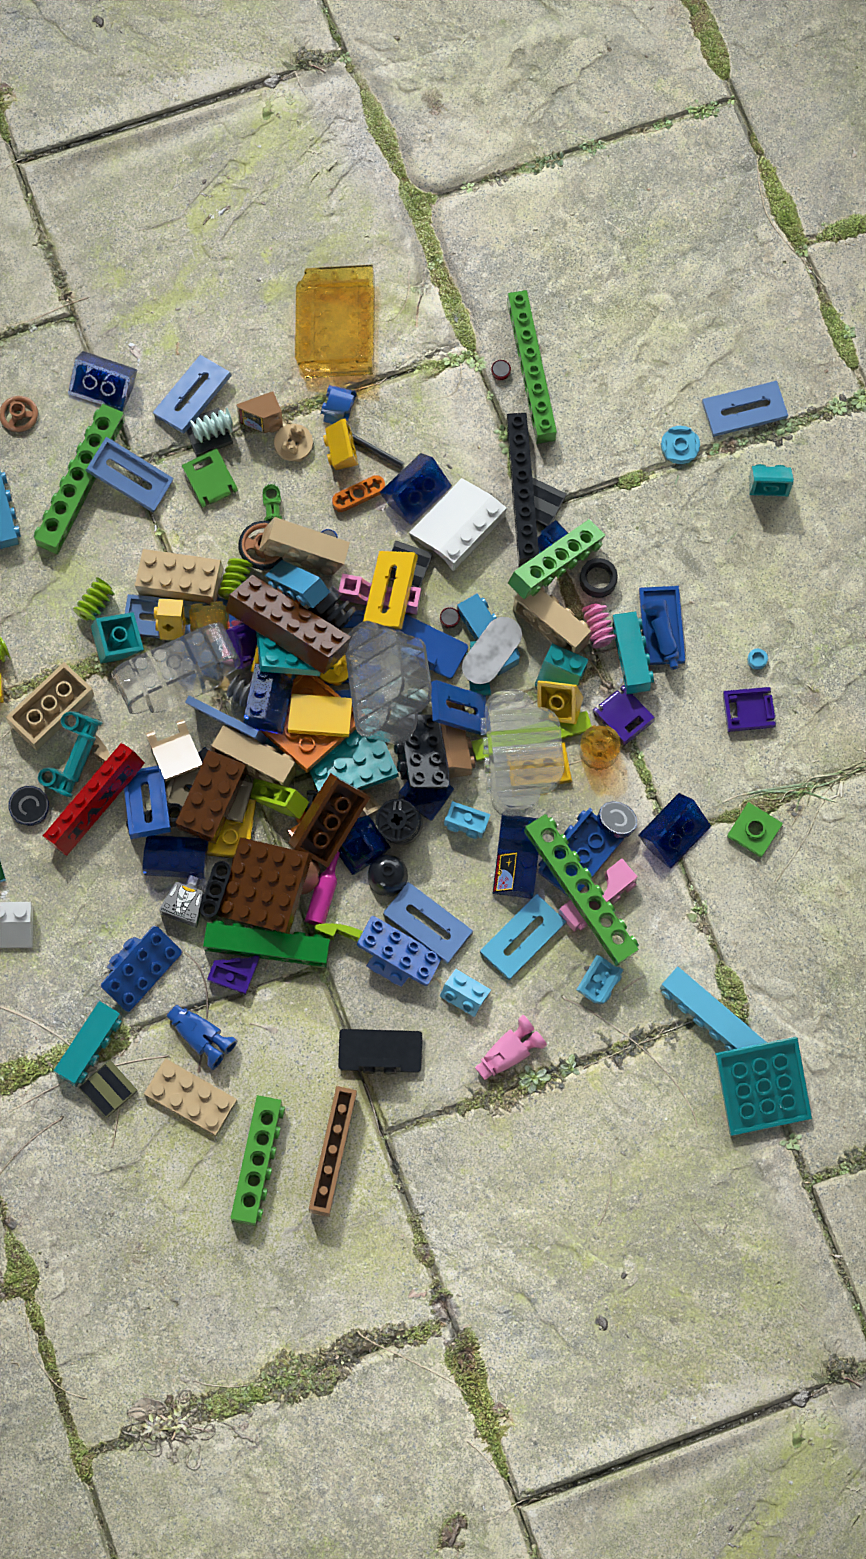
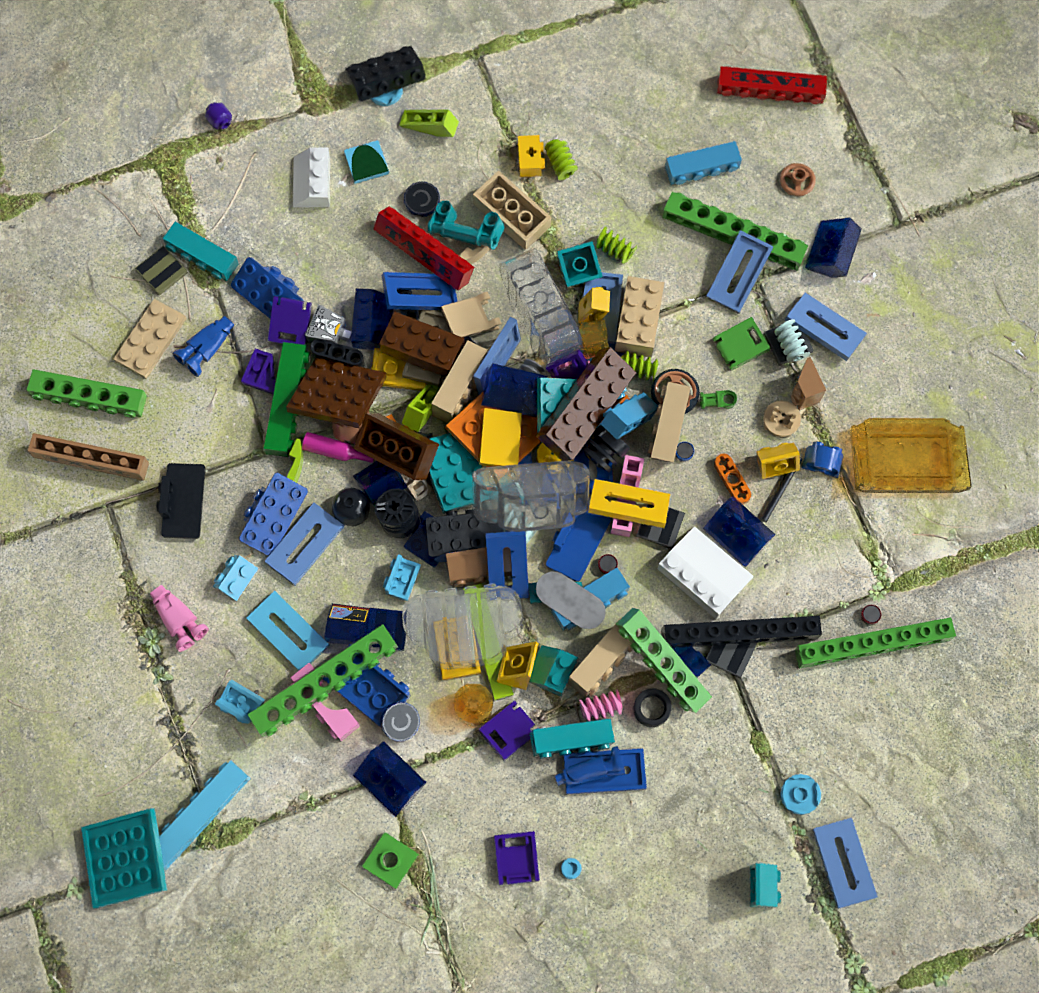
camera: 90 degrees right, 0 degrees up
none -> dark purple container [268,296,312,345]

